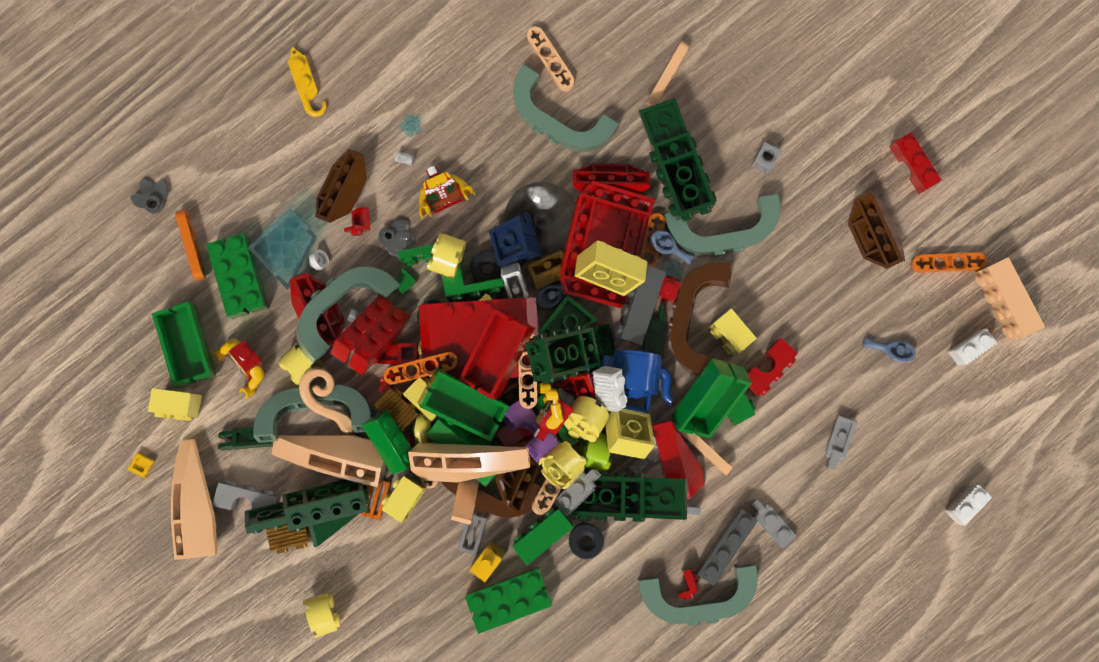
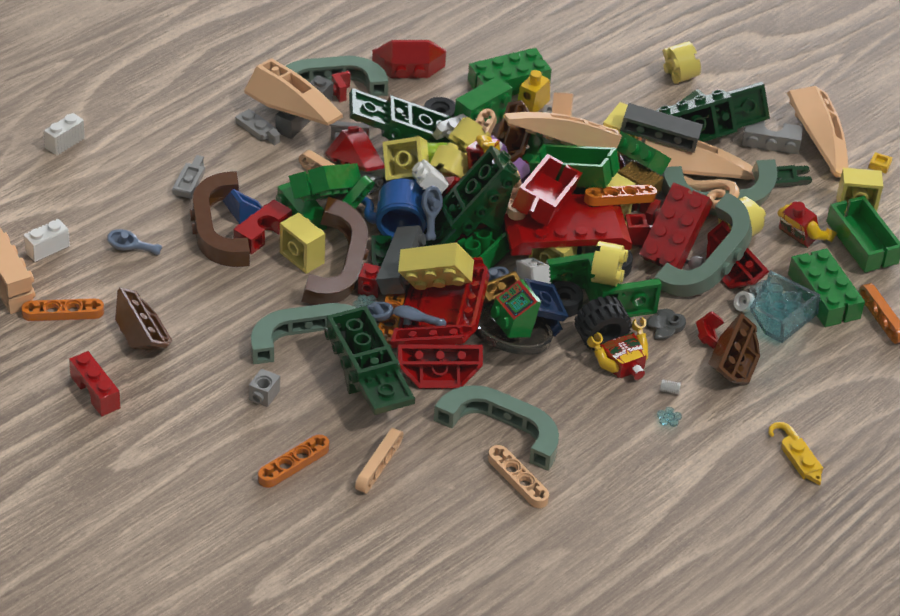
camera: 170 degrees right, 40 degrees down
none -> reddish brown arch [190,171,250,267]
none -> blue slope [222,189,262,224]
none -> light nougat wedge [244,58,343,126]
none -> orange beam [258,434,329,488]
none -> green beam [342,176,375,209]
none -> red wedge [372,40,446,78]
none -> sand blue piece [393,305,446,326]
none -> sand blue piece [421,185,443,241]
none -> green slope [491,279,541,338]
none -> black tyre [574,296,632,350]
none -> dark grey brick [620,103,703,153]

